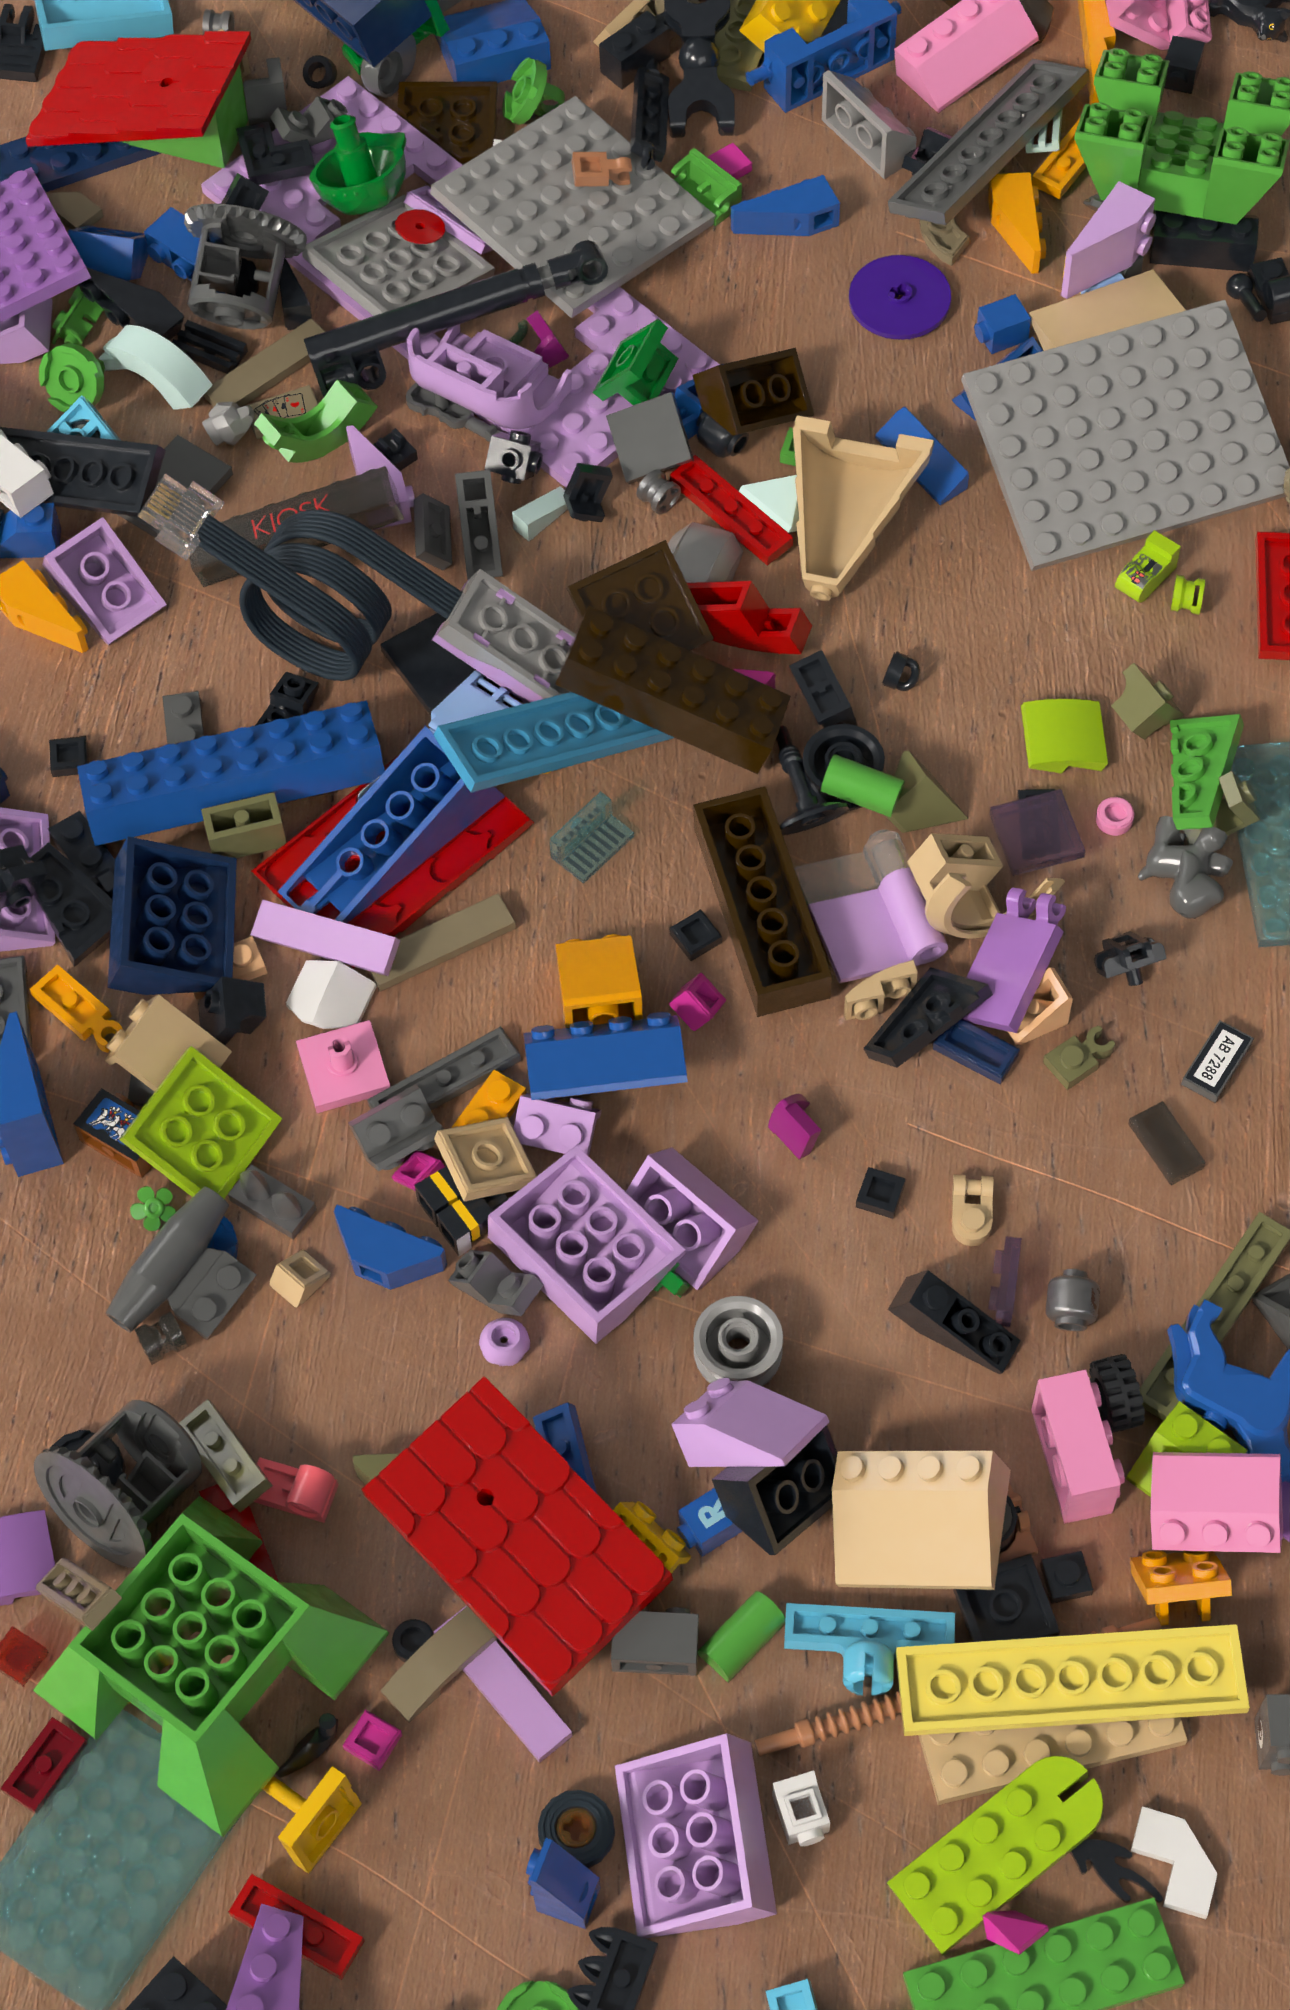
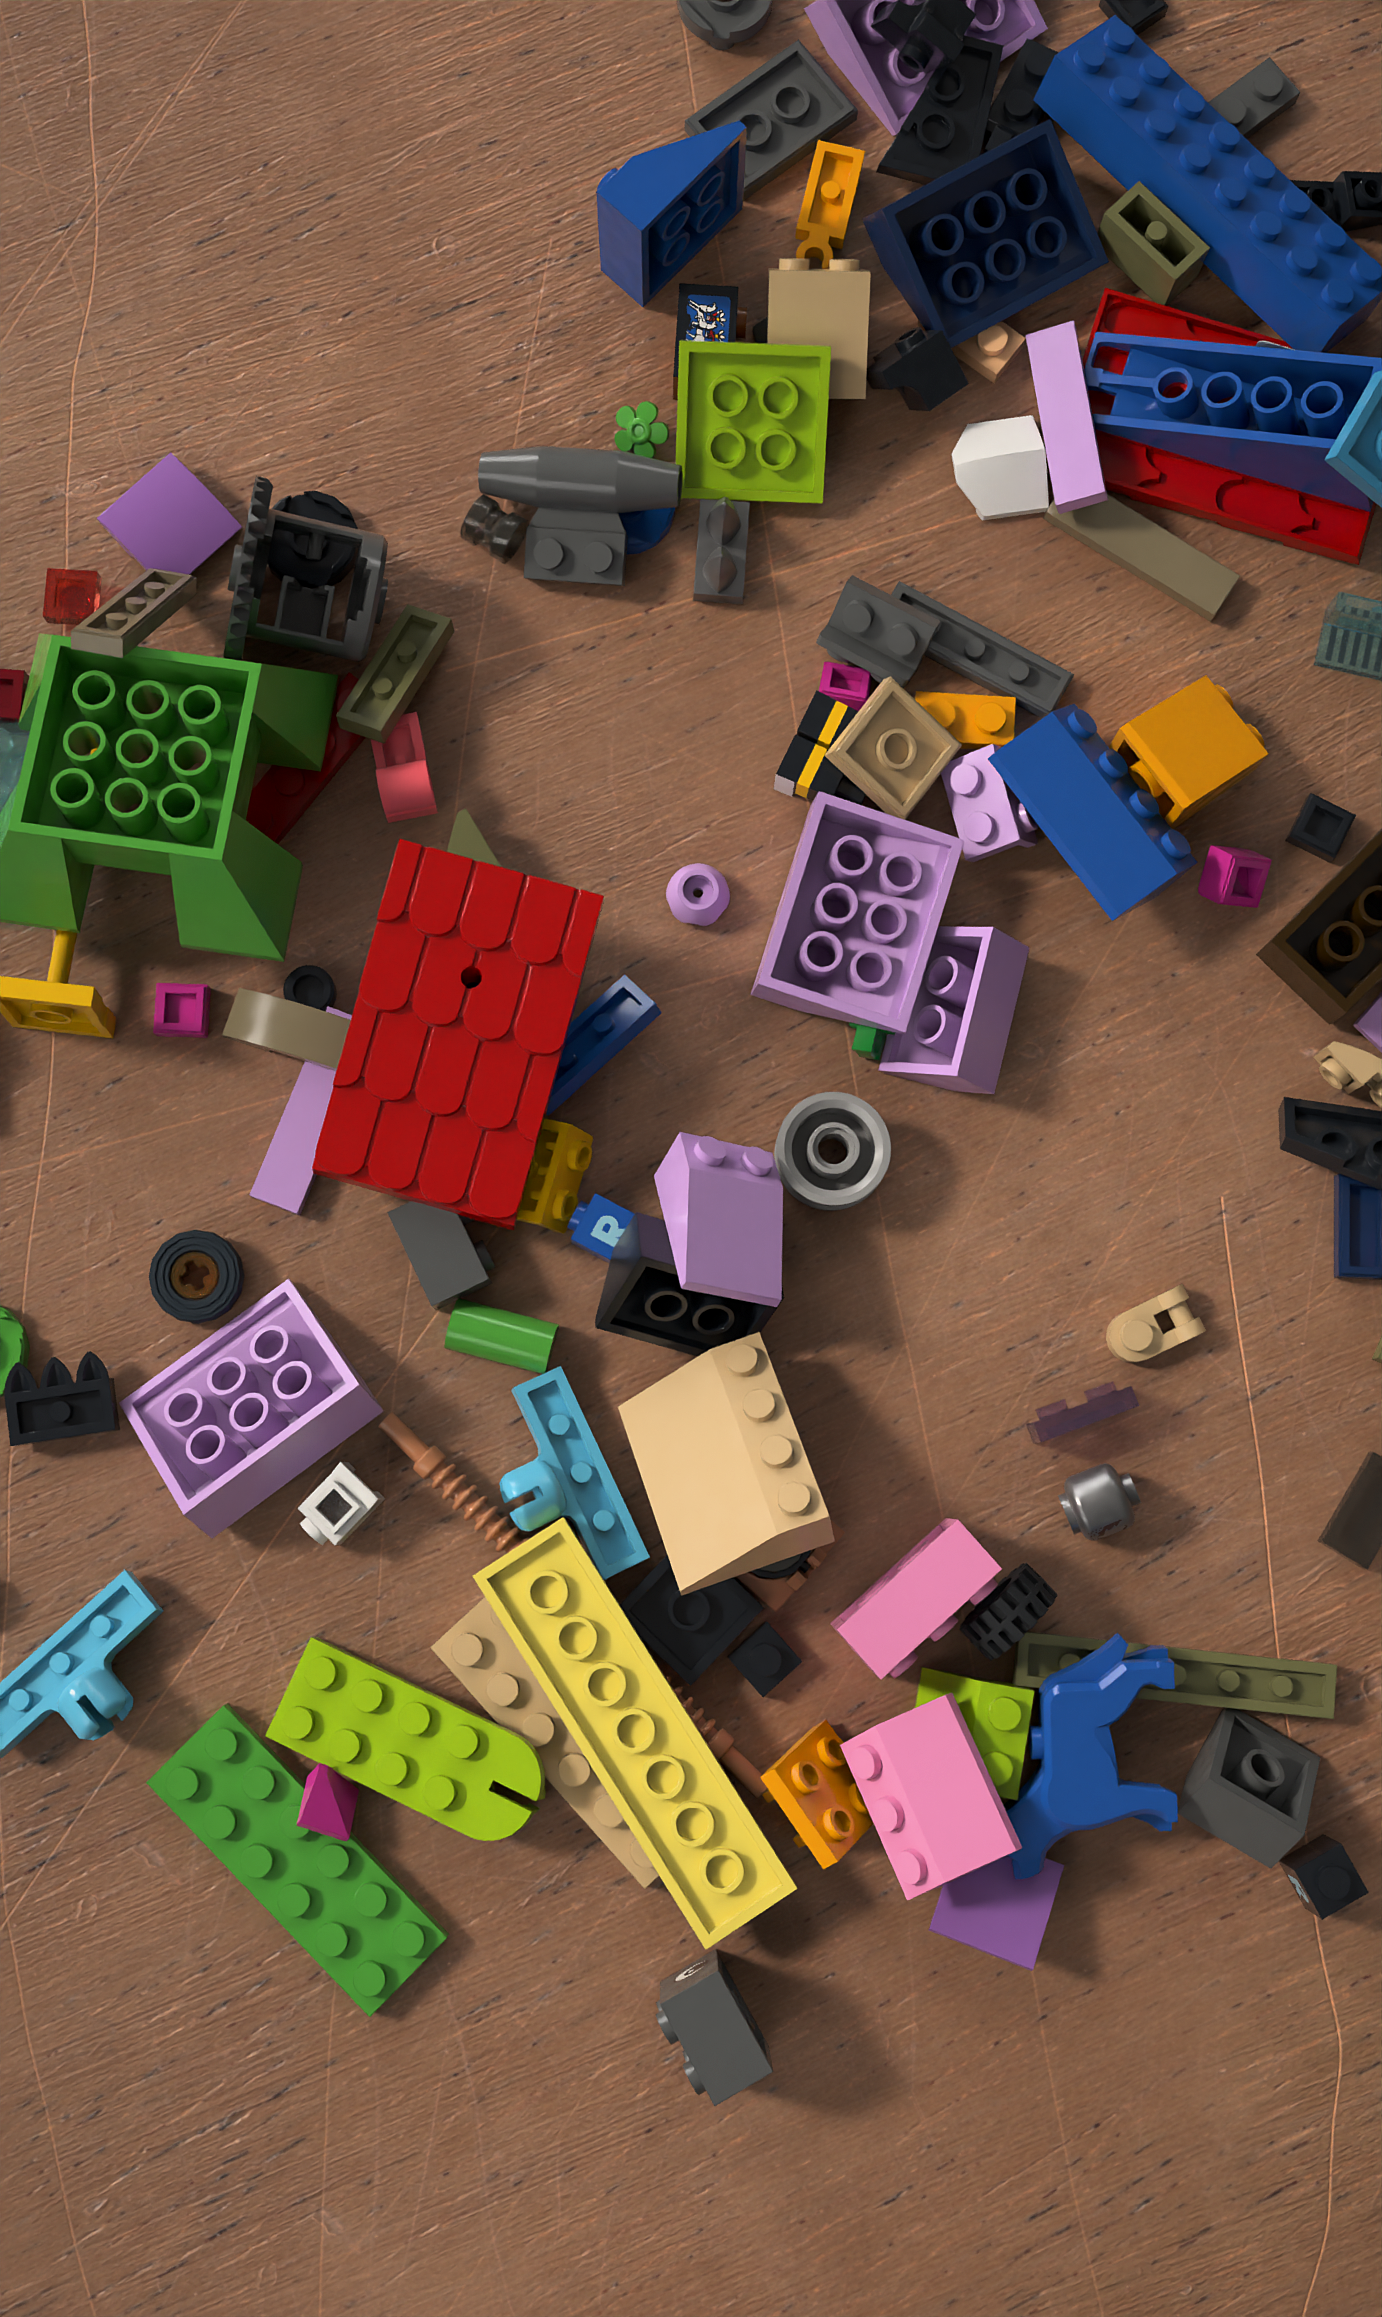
camera: 55 degrees right, 20 degrees up
tan slope [270,1249,331,1307] -> none
black bar [275,1713,338,1778] -> none
bright pink tile [296,1020,390,1113] -> none
blue slope [334,1204,447,1290] -> none
dark grey slope [448,1250,544,1316] -> none
blue slope [526,1838,601,1929] -> none
magenta tile [768,1094,821,1160] -> none
black tile [856,1167,906,1219] -> none
black slope [887,1270,1021,1374] -> none
black piece [1070,1839,1163,1903] -> none
white tile [1131,1806,1217,1919] -> none

